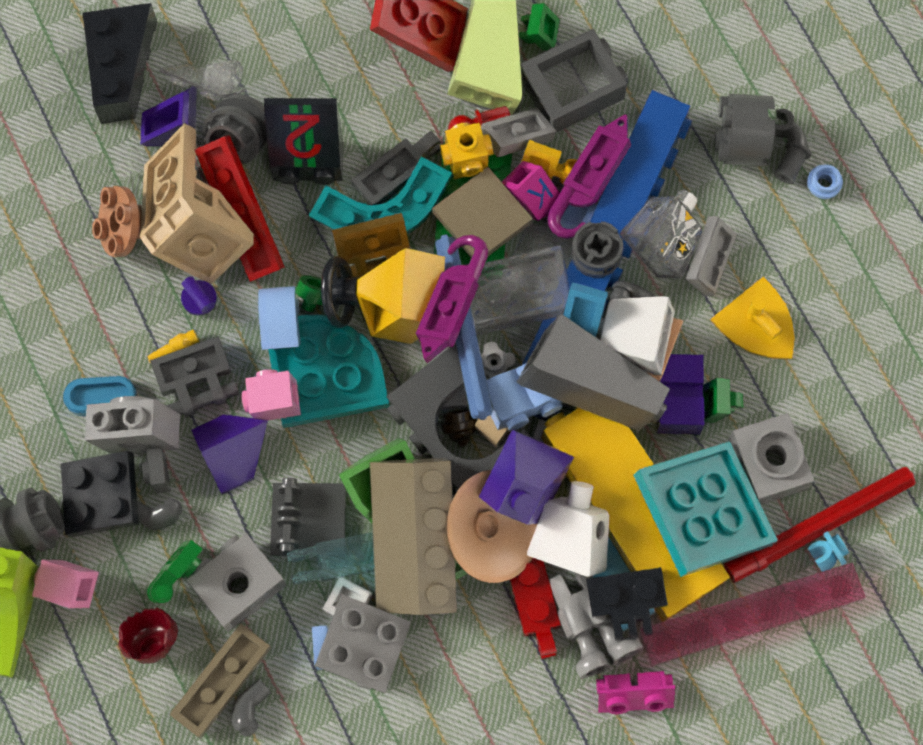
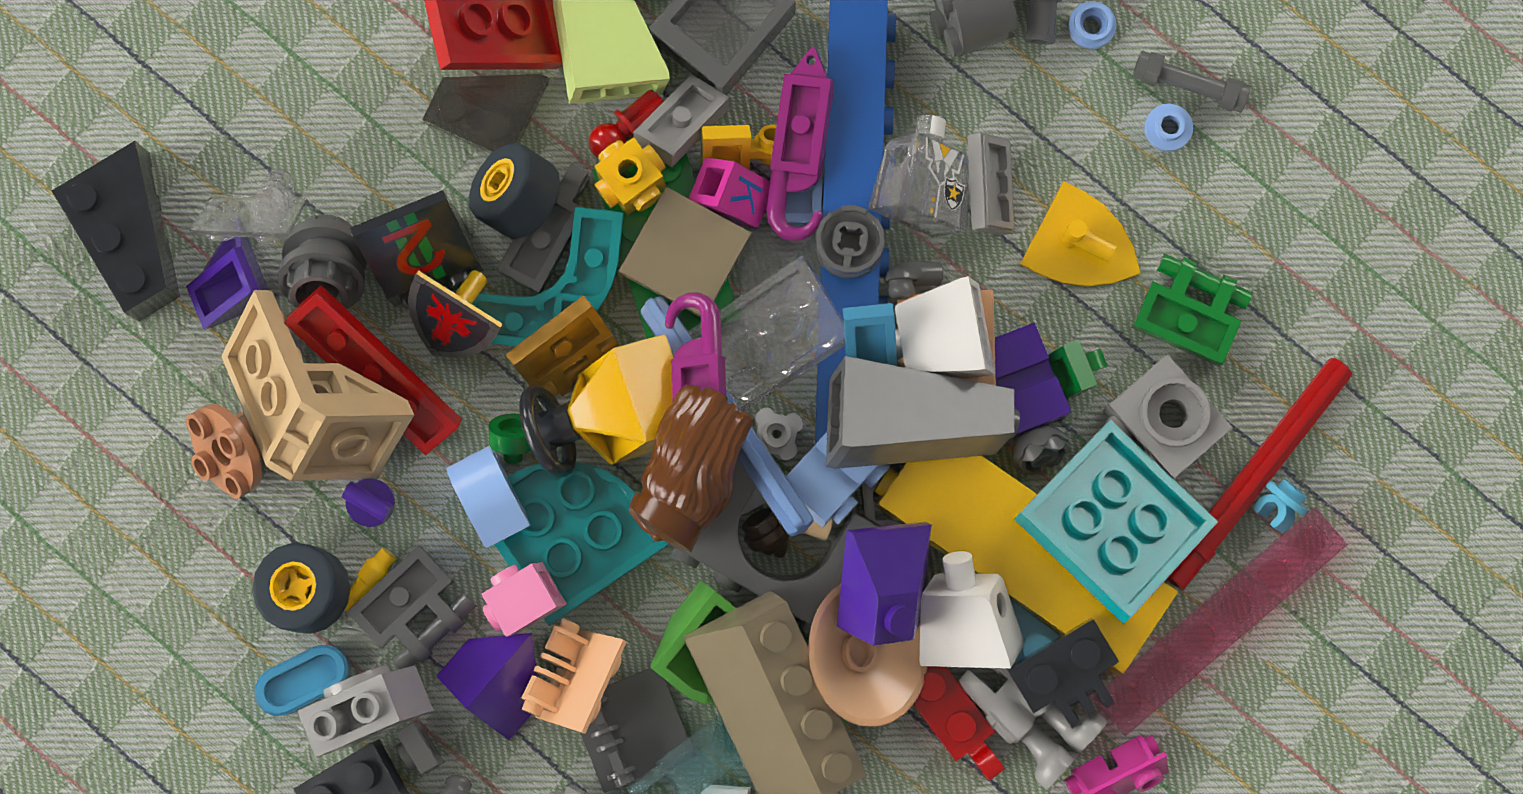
camera: 20 degrees left, 10 degrees up
none -> black wheel [252,543,351,634]
none -> shield [408,270,502,358]
none -> clear smoke wing [422,74,549,154]
none -> black wheel [469,143,560,239]
none -> light nougat hinge [521,619,627,734]
none -> reddish brown hair [629,385,755,553]
none -> dark grey plate [1012,425,1071,475]
none -> green plate [1131,253,1253,367]
none -> dark grey bar [1132,50,1251,113]
none -> light blue plate [1144,104,1193,152]

